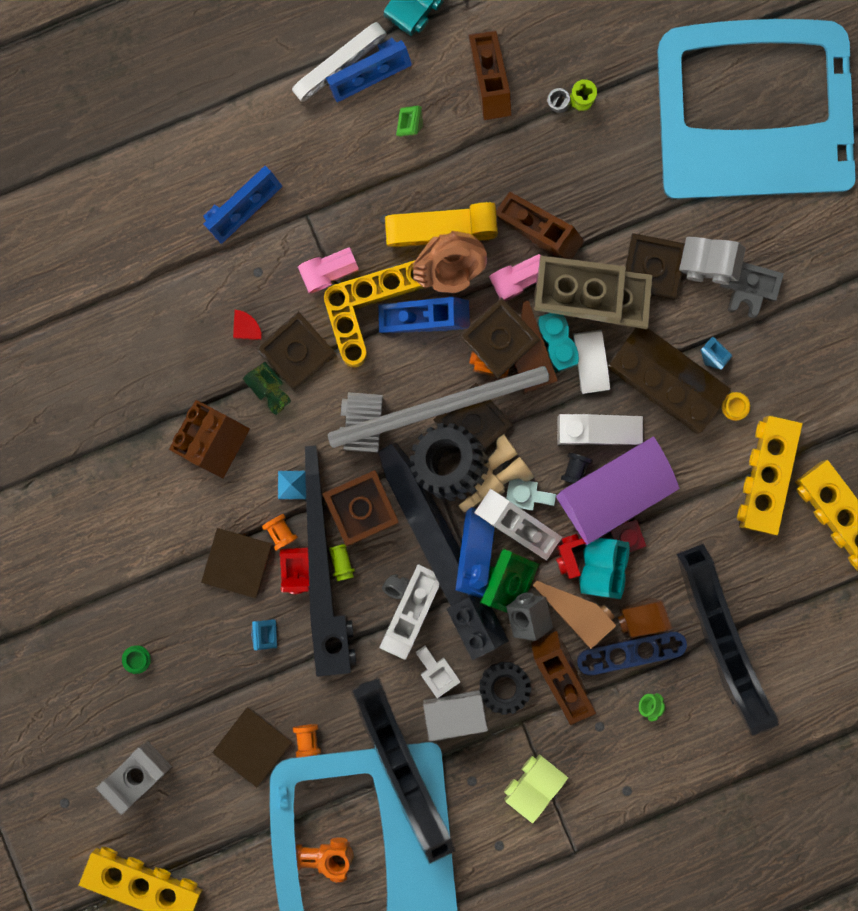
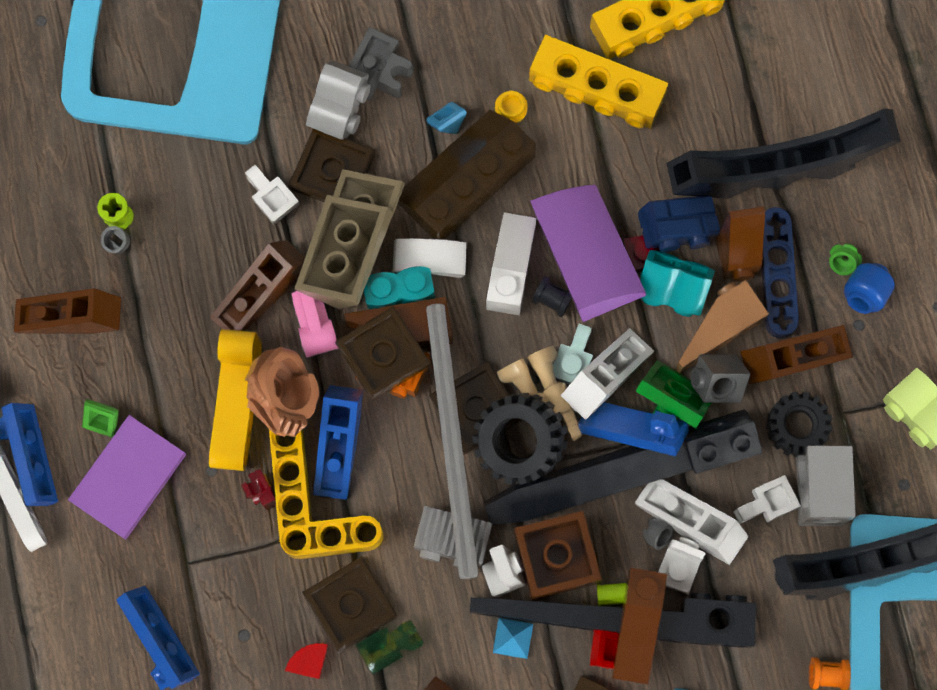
camera: 75 degrees left, 10 degrees down
orange bush [262,514,298,551] -> none
bright pink piece [298,247,359,293] -> none
red bracket [556,534,585,579] -> none
none -> medium lavender tile [68,415,187,540]
none -> dark red plate [241,469,276,510]
none -> white plate [245,165,300,225]
none -> white bracket [482,544,526,598]
none -> reddish brown slope [612,568,667,685]
none -> dark blue brick [638,195,720,253]
none -> white bracket [658,537,705,595]
none -> blue head [844,263,895,314]

